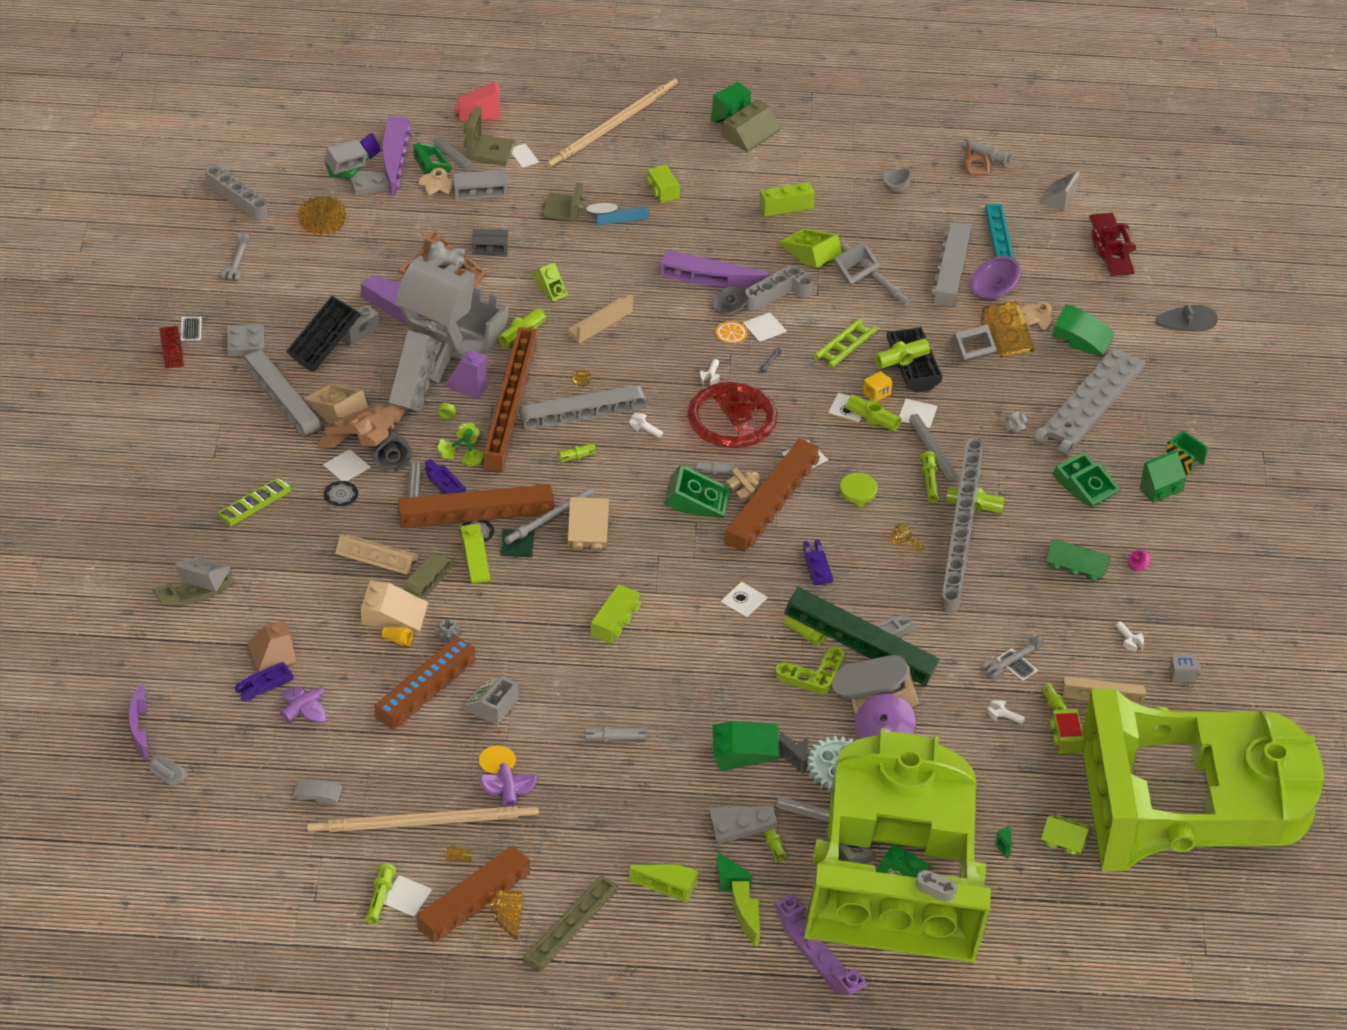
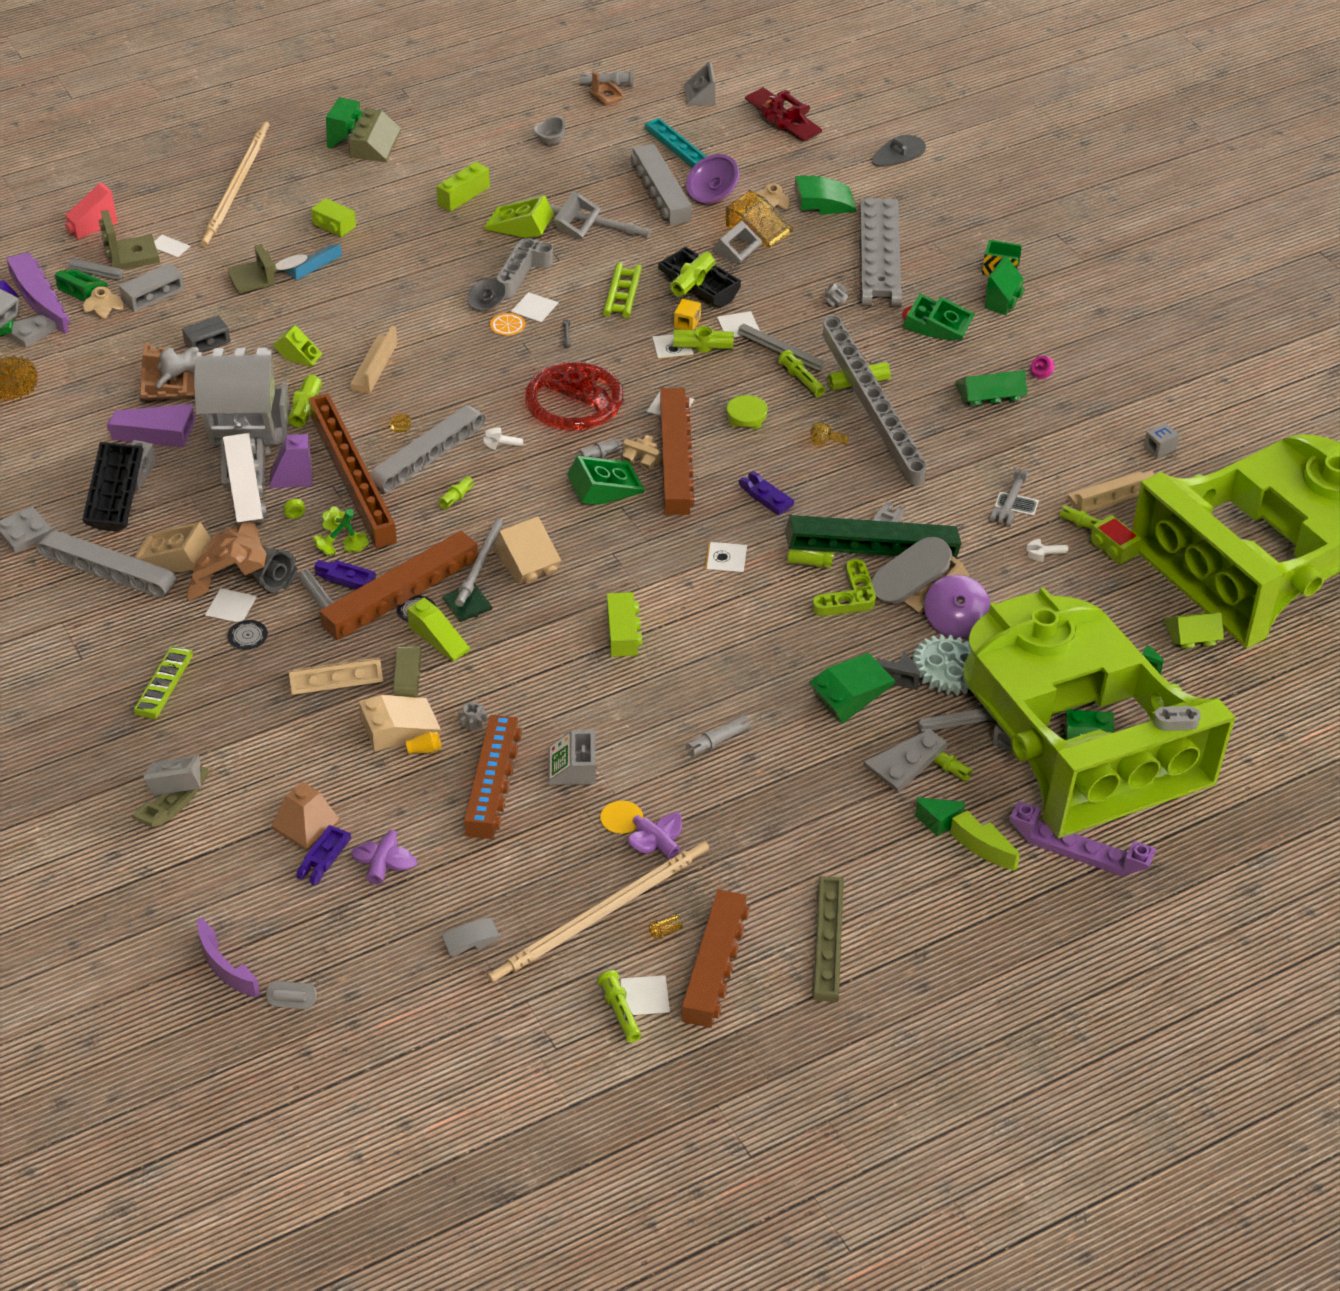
camera: 30 degrees left, 0 degrees up
clear yellow slope [491,890,523,939] -> none
lime slope [629,864,698,903] -> none
medium lavender slope [660,249,769,289] -> none
white bar [700,359,720,387] -> none
white bar [1116,621,1144,652] -> none

